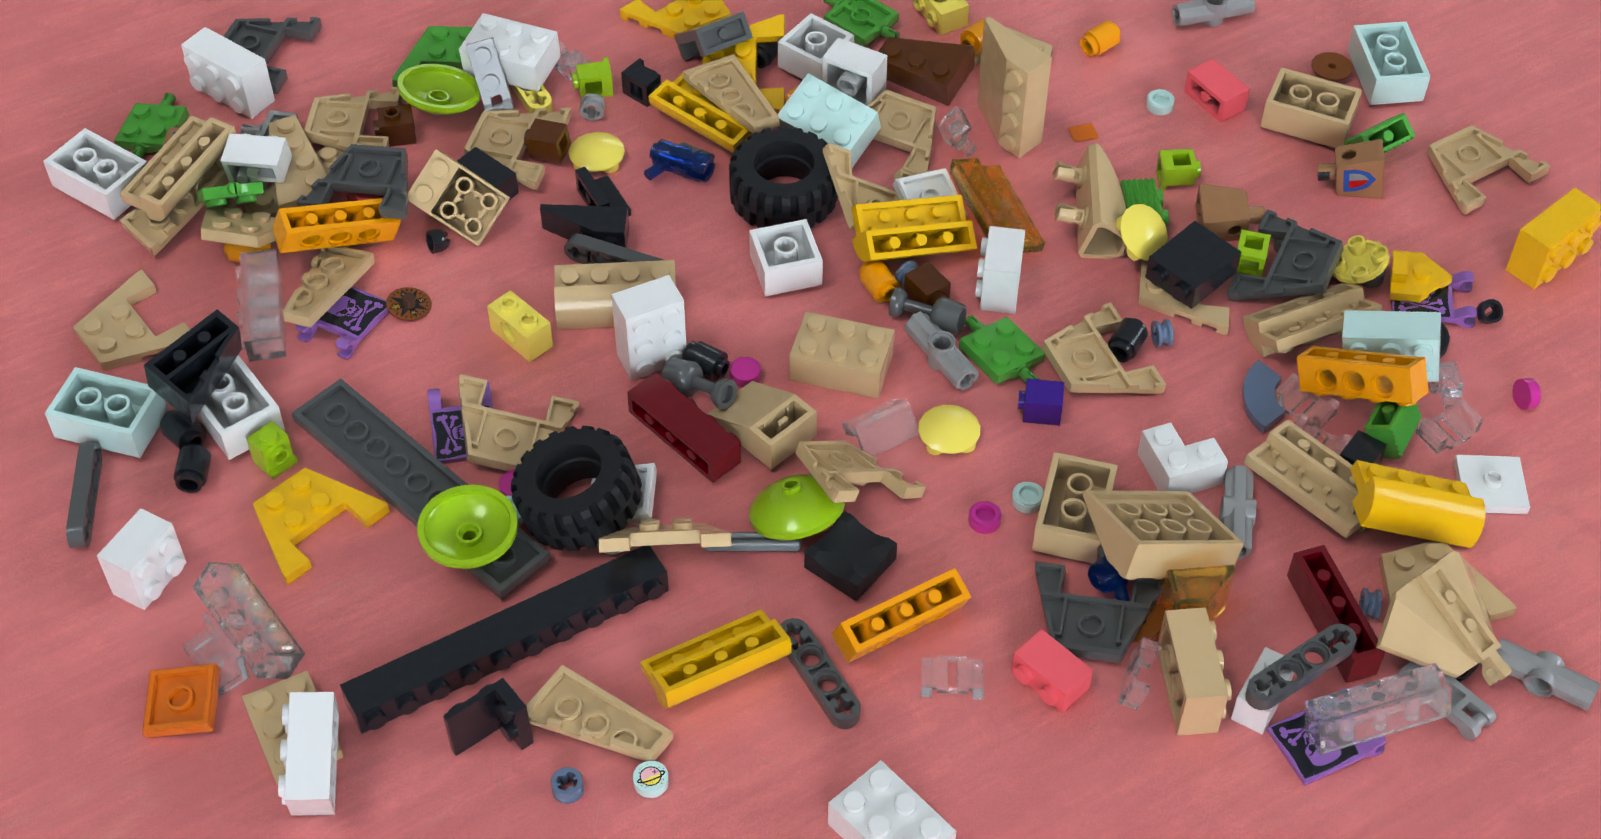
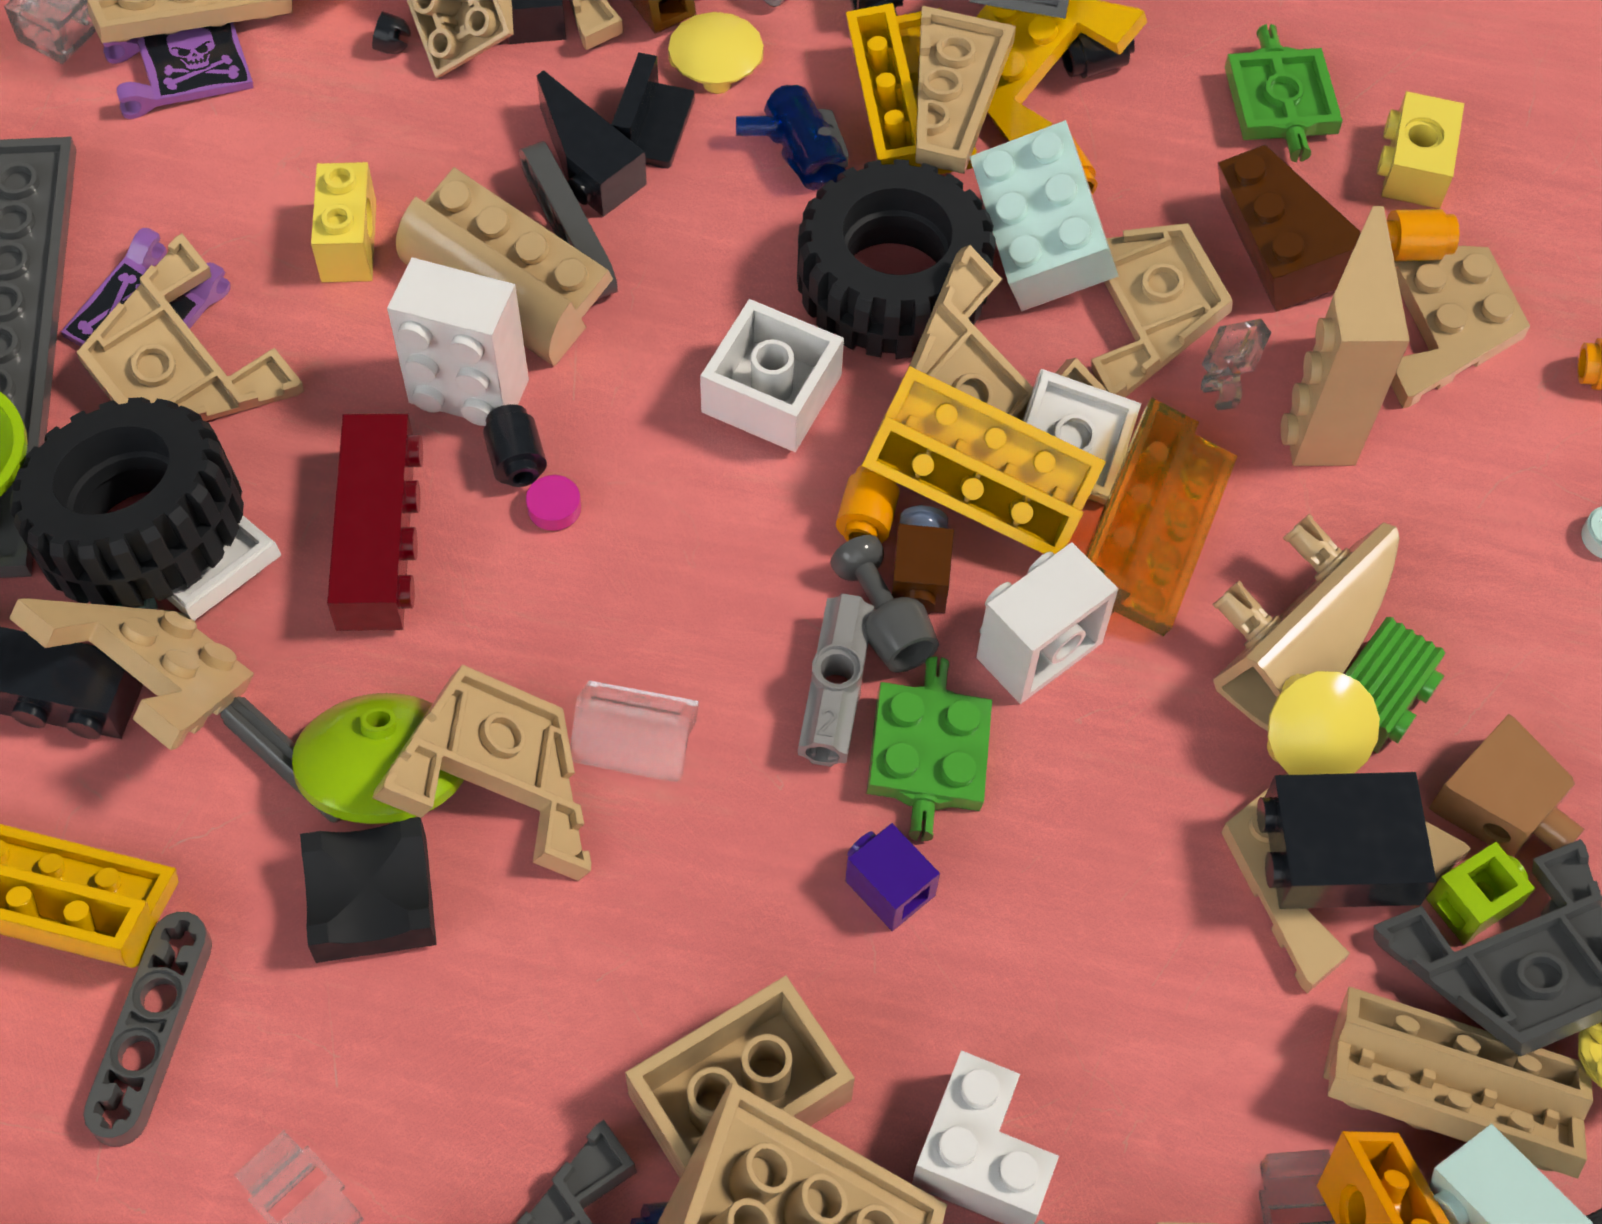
camera: 40 degrees right, 10 degrees up
piece [386,287,432,321] -> none
dark grey piece [661,358,738,409] -> none
tan slope [707,381,817,470] -> none
white brick [778,13,854,80] -> none
tan brick [789,312,894,399] -> none
white brick [822,38,887,106] -> none
light orange brick [831,568,971,664] -> none
light yellow dish [918,405,980,455] -> none
dark pink tile [968,501,1001,534] -> none
light aqua tile [1012,482,1044,514] -> none
tan wing [1042,302,1167,394] -> none
orange sticker [1068,123,1099,142] -> none
black brick [1108,318,1148,363] -> none
sand blue bush [1151,319,1174,348] -> none
lime brick [1156,149,1201,190] -> none
sand blue tile [1242,360,1285,433] -> none

